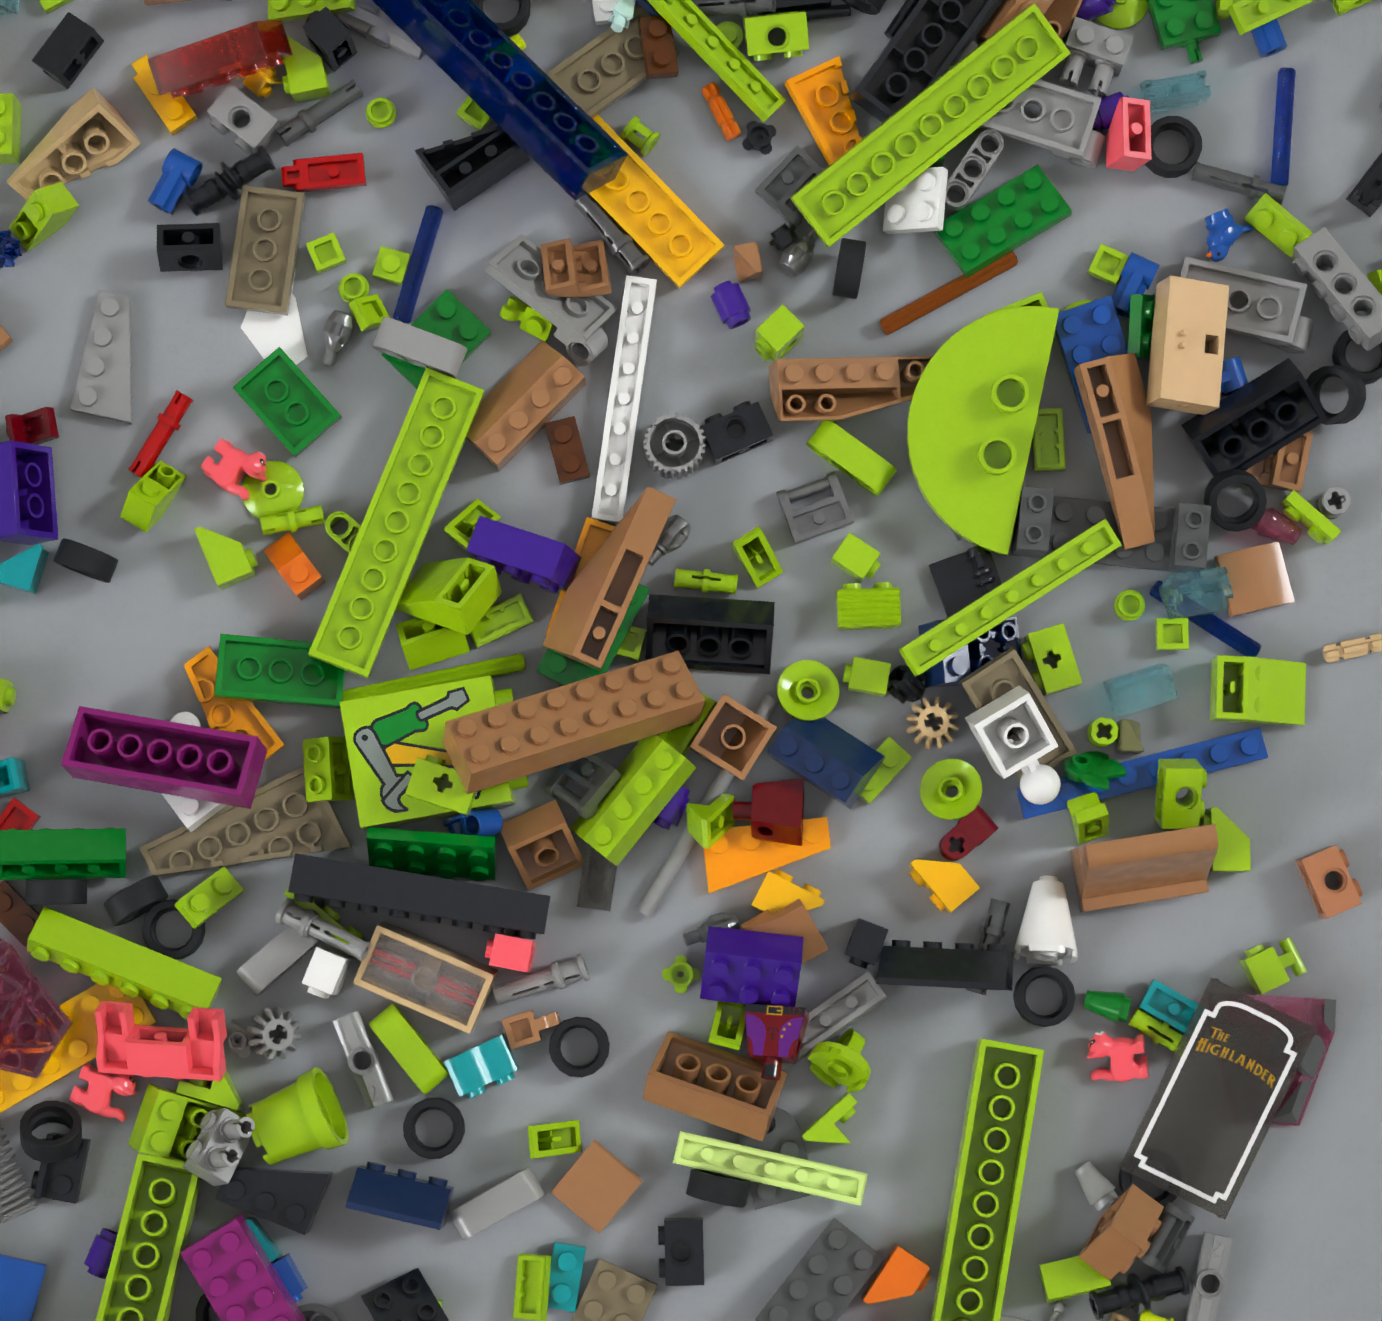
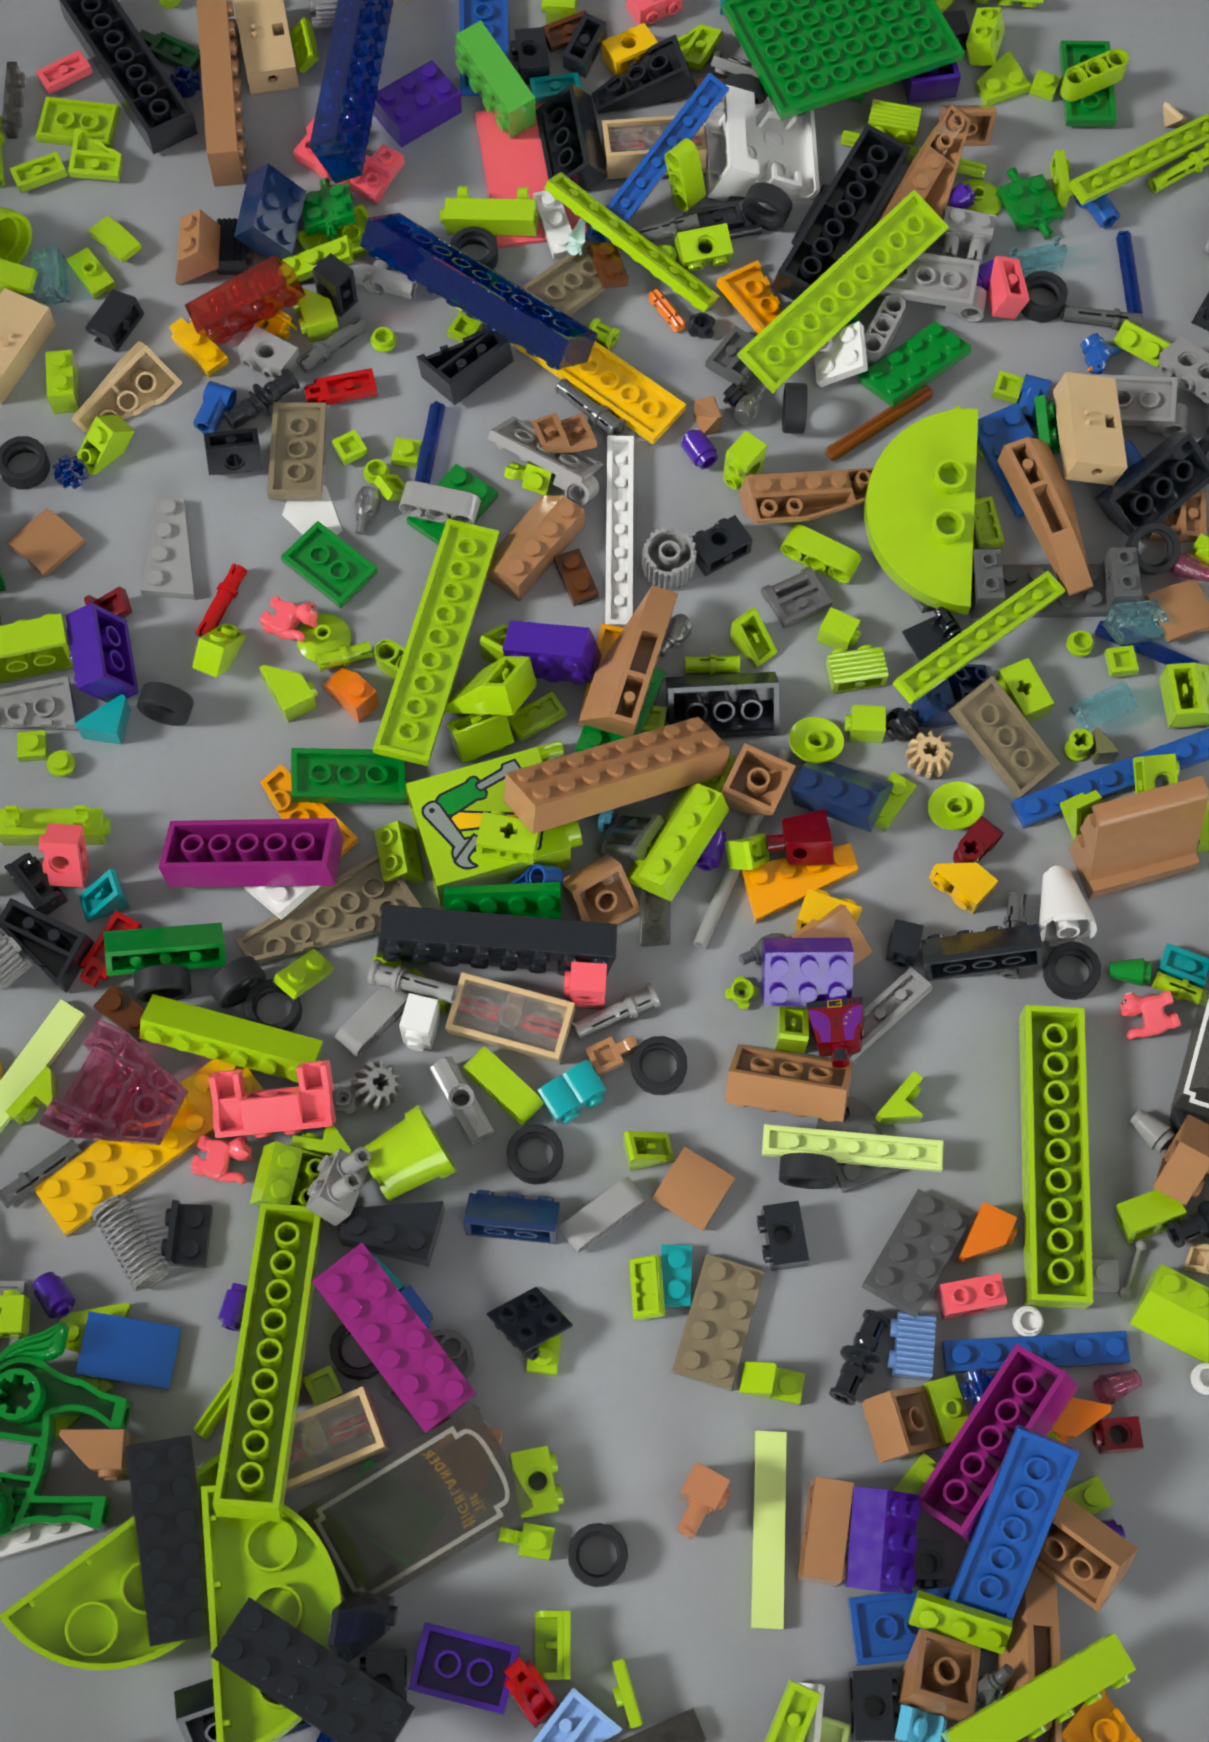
camera: 10 degrees left, 15 degrees down
black tyre [20,1101,82,1163] -> none
lime tile [808,1028,871,1092] -> none
white brick [965,686,1061,805] -> none
green plate [1063,751,1127,790] -> none

